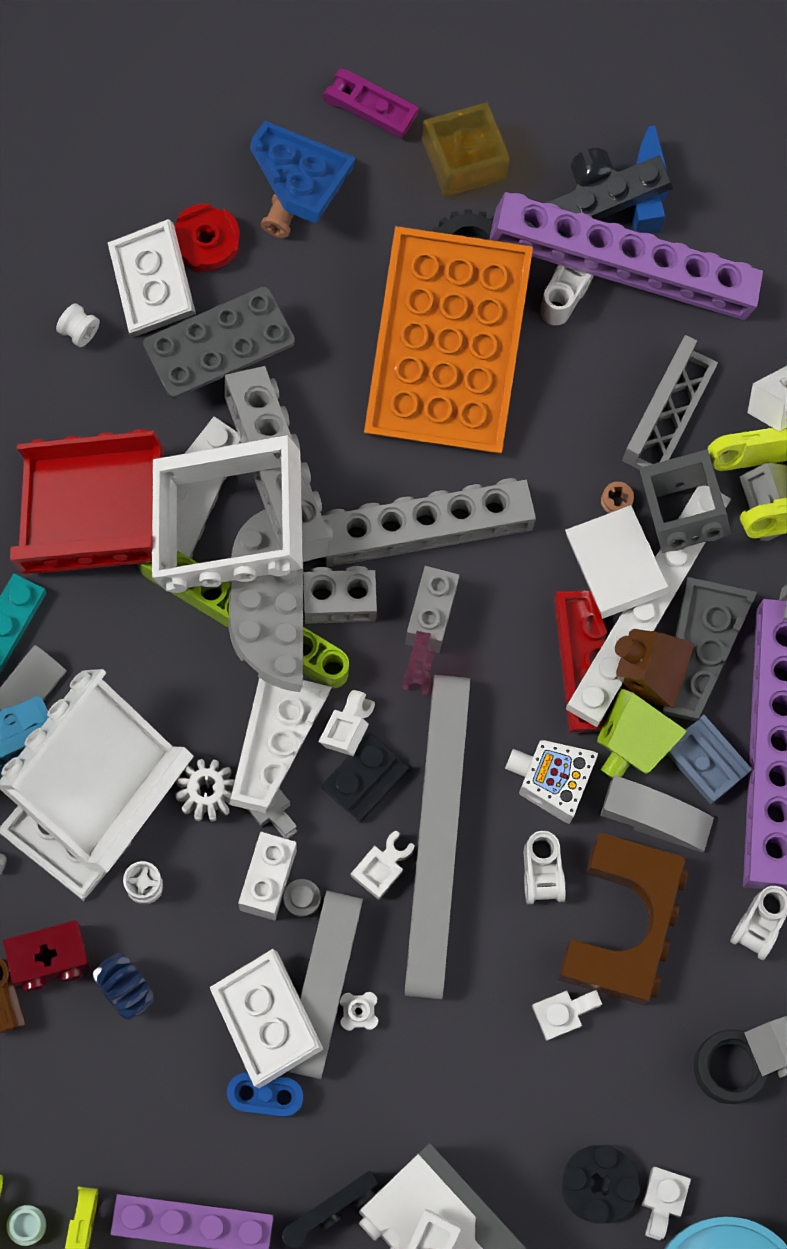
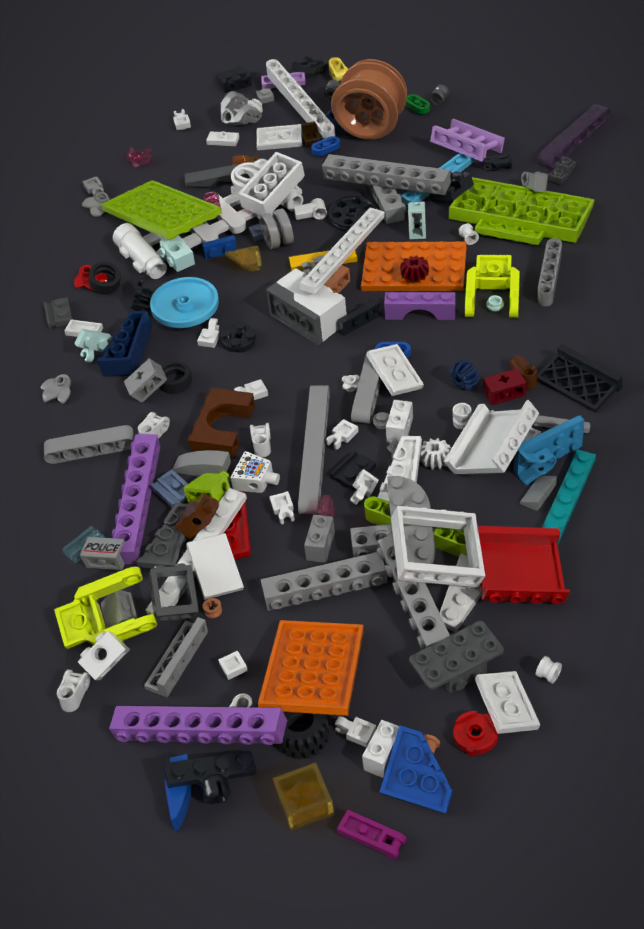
camera: 170 degrees left, 25 degrees down
none -> white plate [219,651,248,680]
none -> white plate [269,491,294,524]
none -> white plate [335,716,376,747]
none -> white brick [362,720,399,778]

